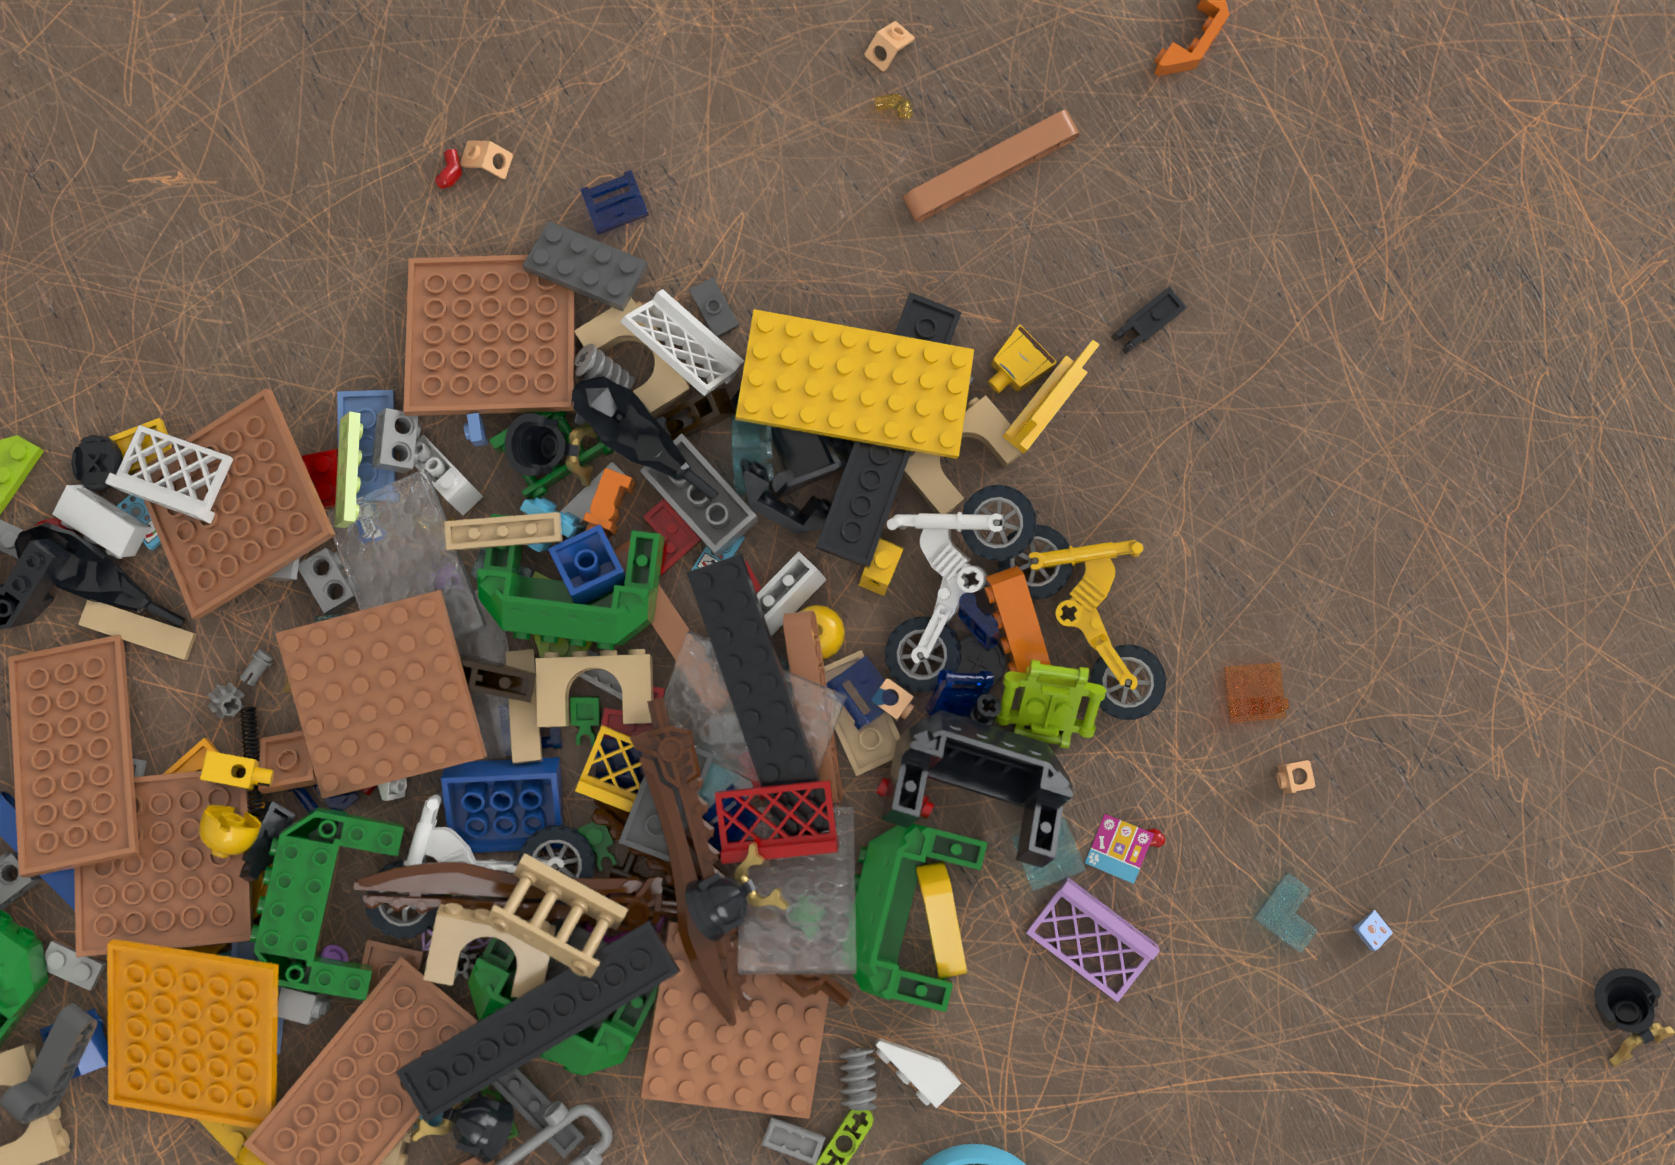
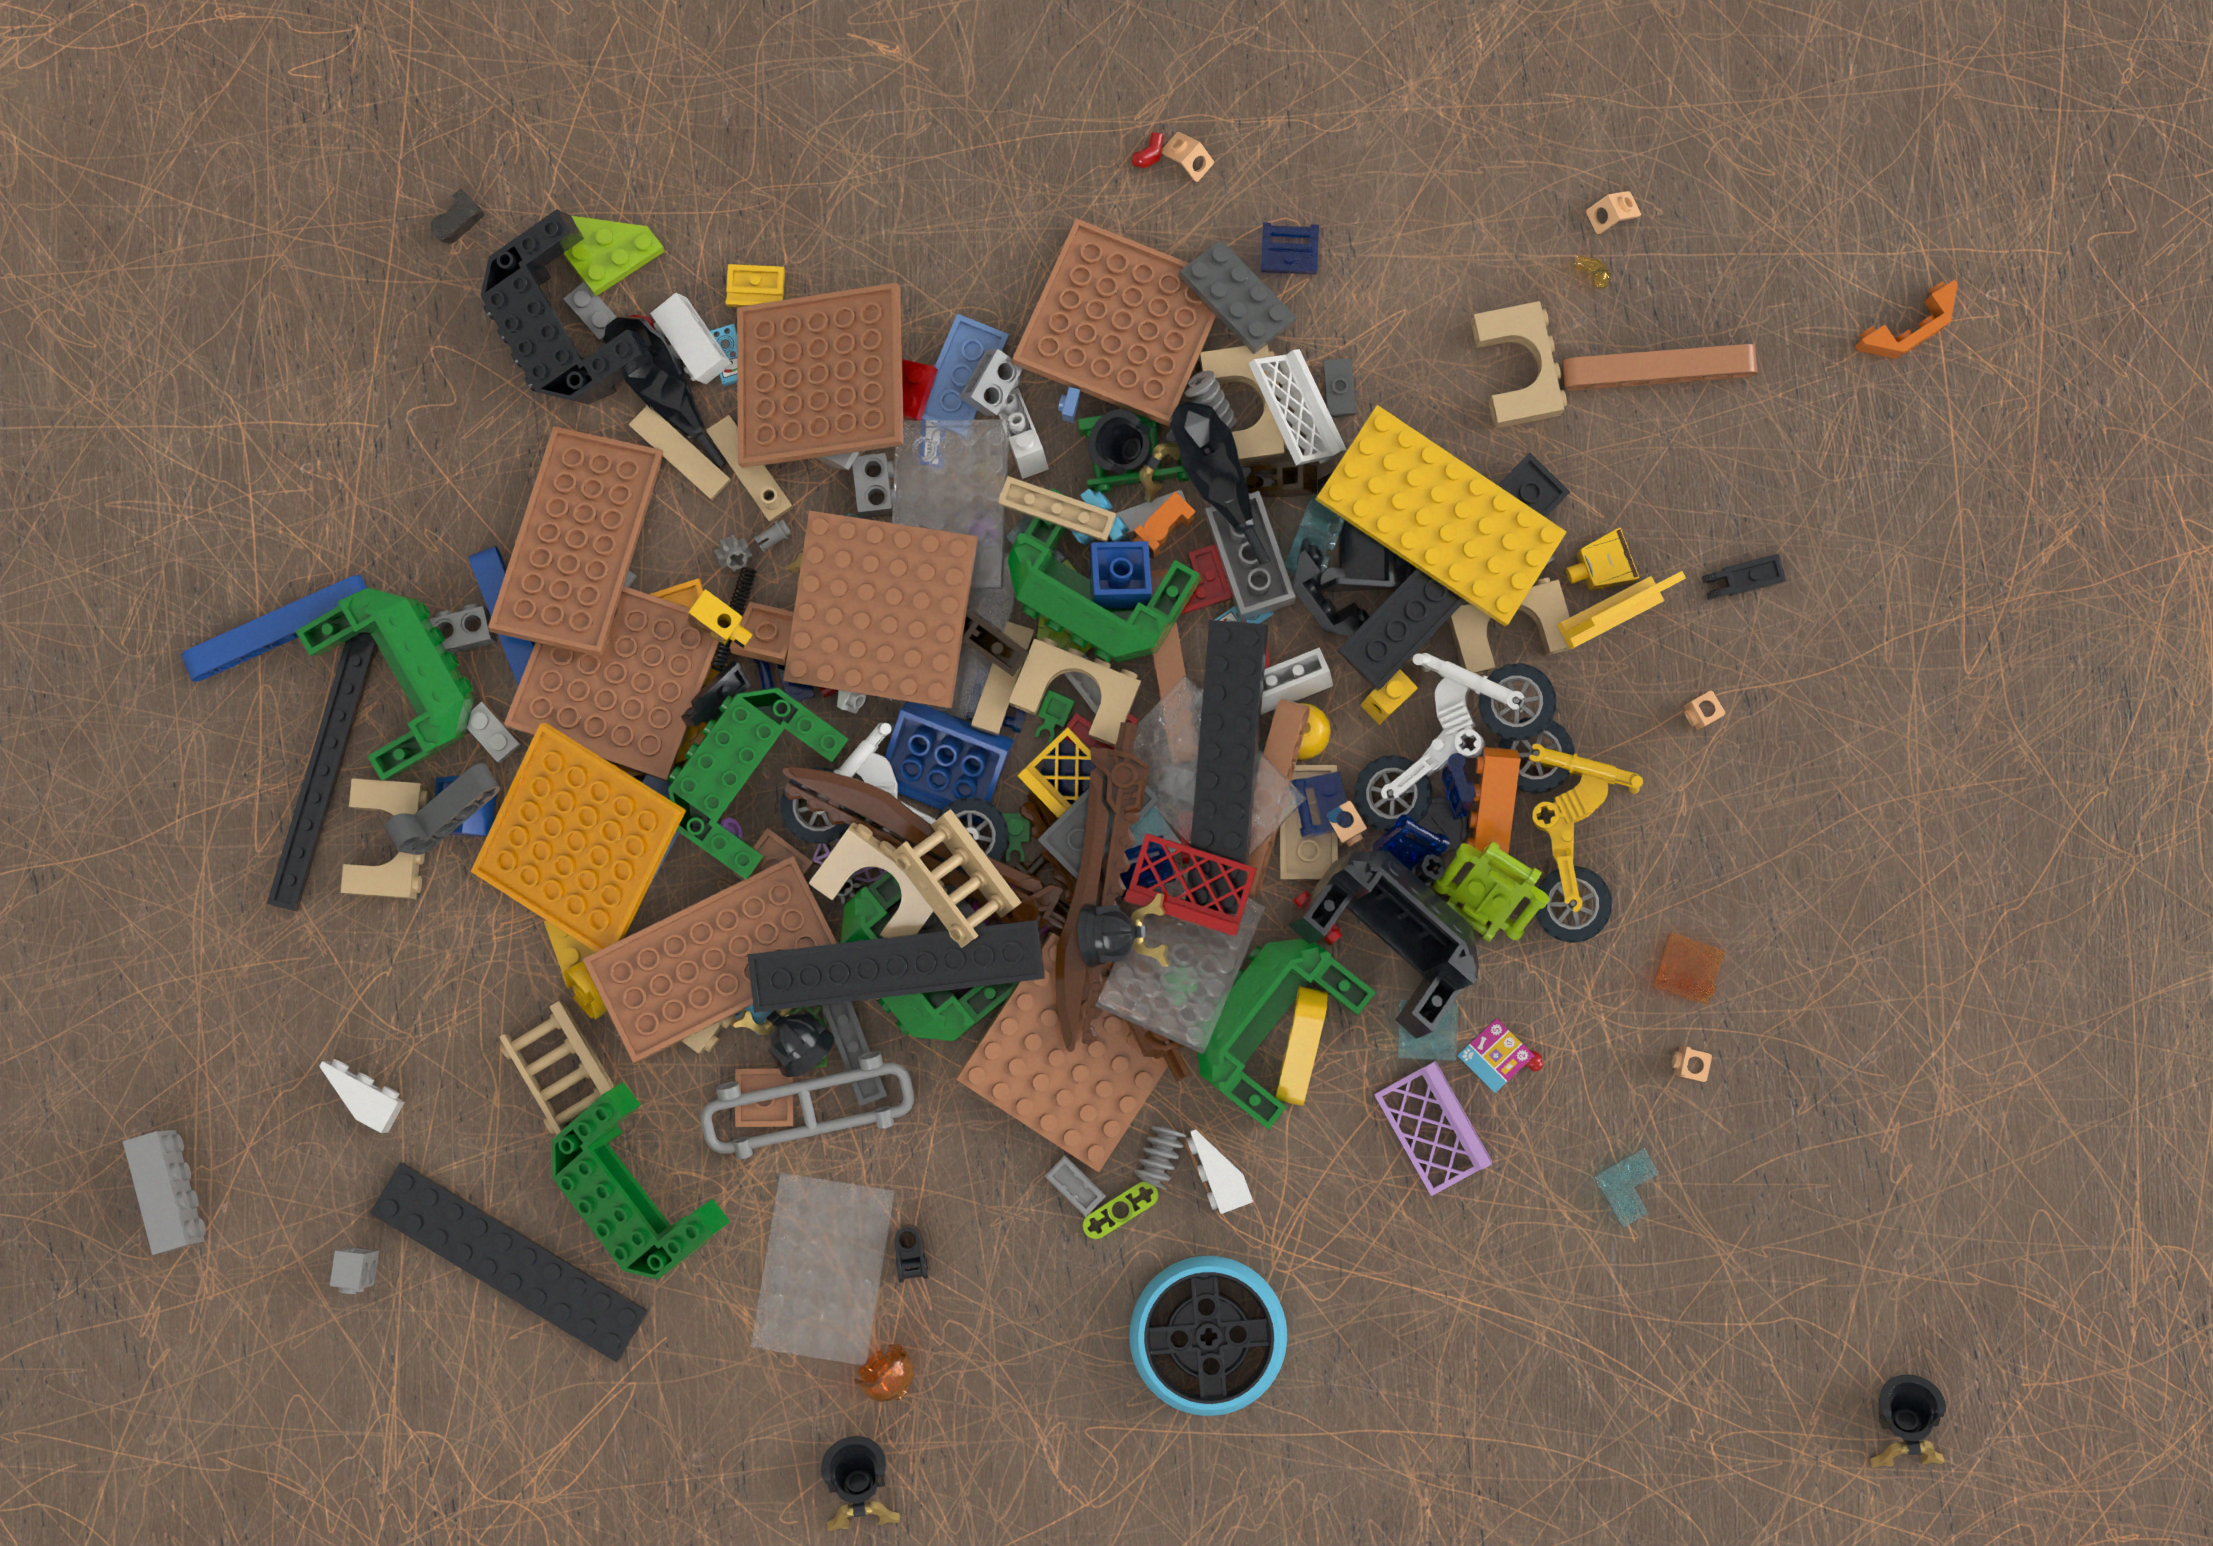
camera: 30 degrees right, 0 degrees up
black tile [71,435,123,491] -> none
white fence [105,425,233,524] -> none
yellow cylinder [199,805,261,858] -> none
light grey brick [278,987,331,1025] -> none
yellowish green plate [334,412,363,528] -> none
light blue slope [1352,910,1393,951] -> none
none -> tan piece [706,415,793,523]
none -> tan arch [1470,301,1567,429]
none -> light nougat bracket [1683,691,1725,731]

